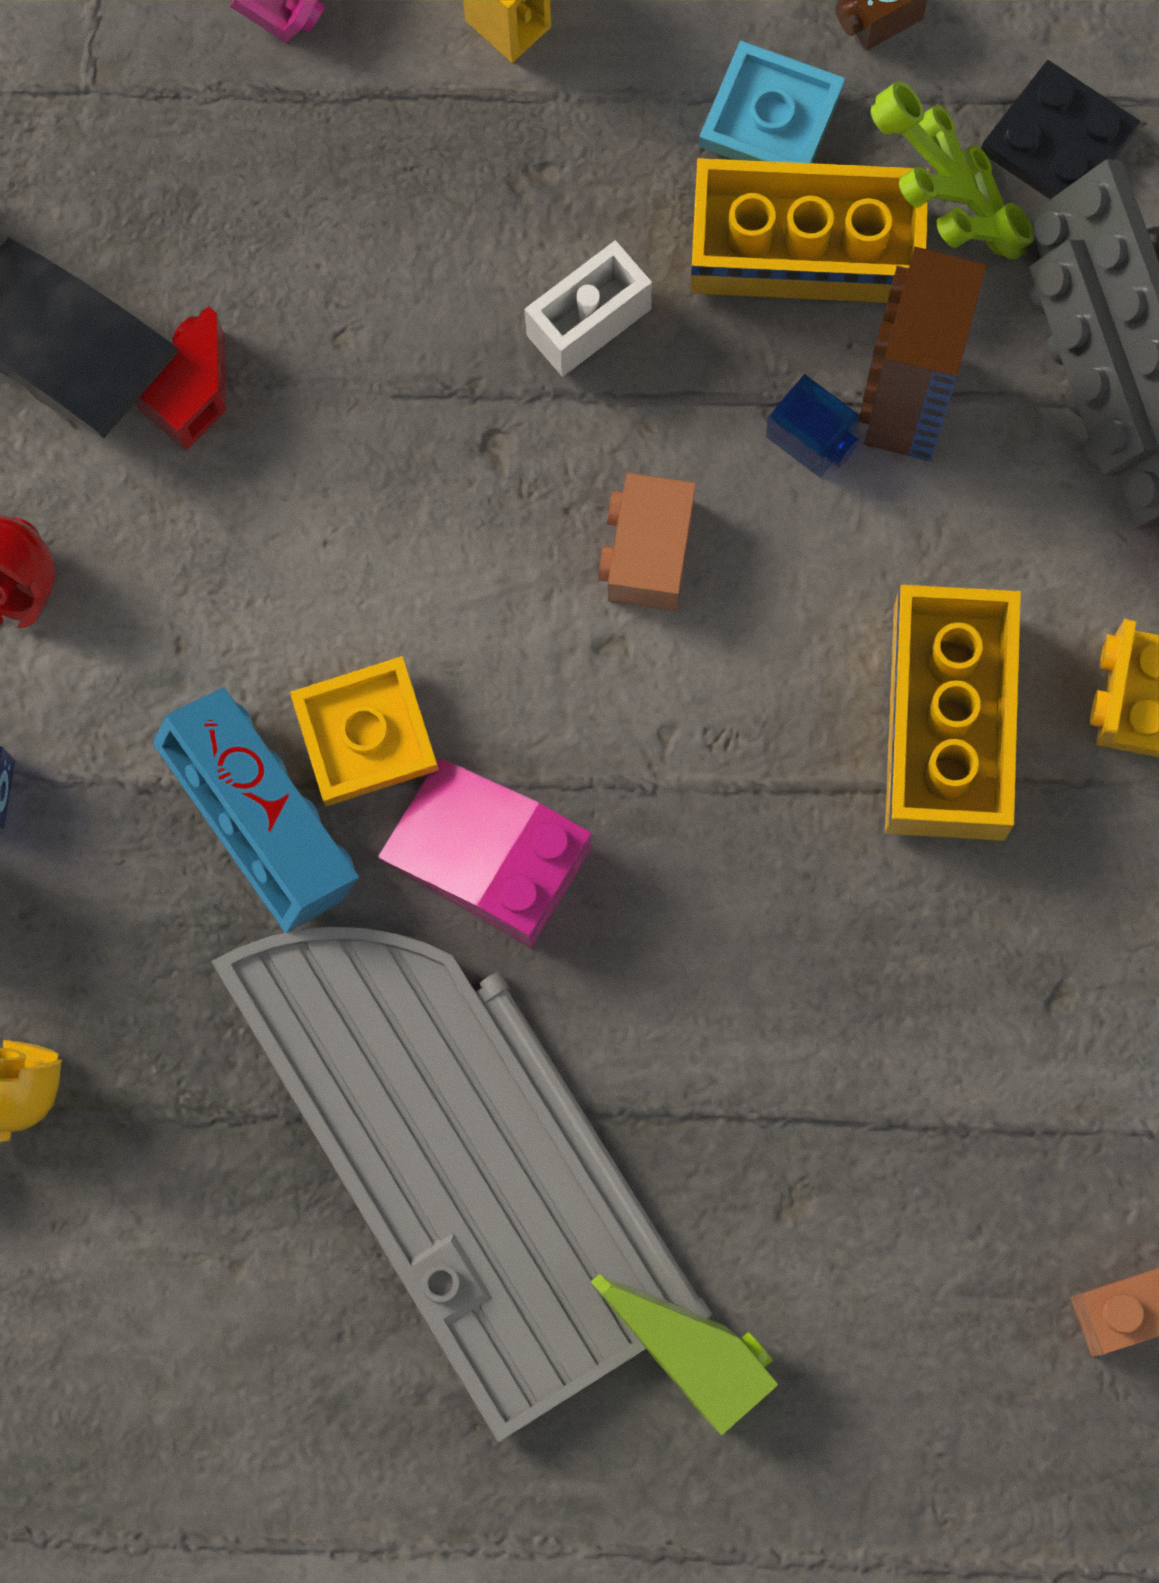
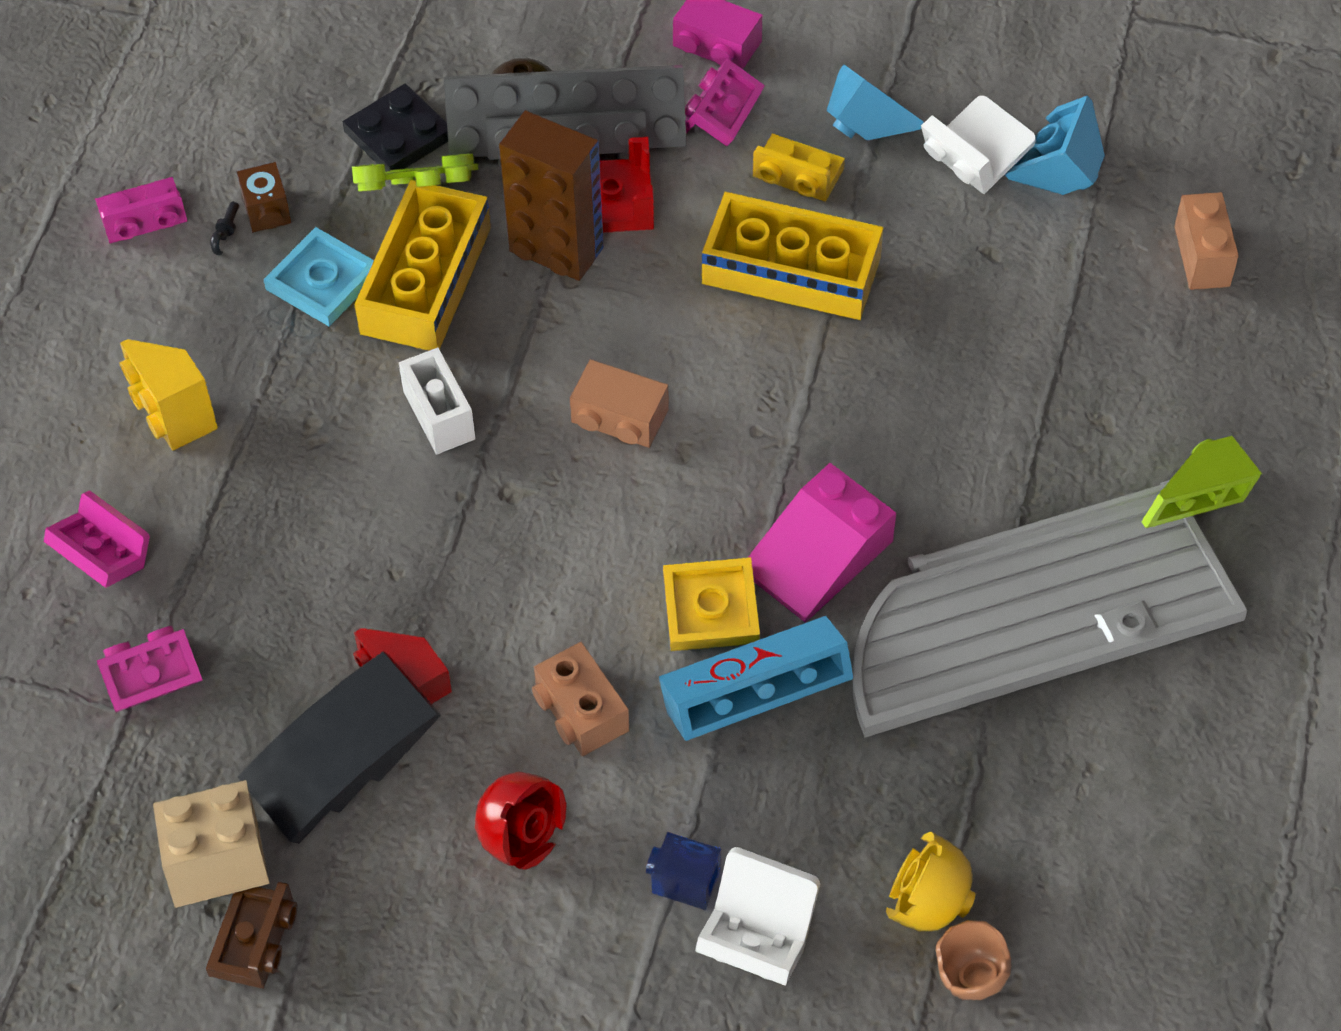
camera: 80 degrees left, 20 degrees down
clear blue brick [766,374,860,478] -> none
none -> dark pink bracket [97,626,203,713]
none -> nougat brick [532,642,629,757]
none -> red panel [599,137,654,233]

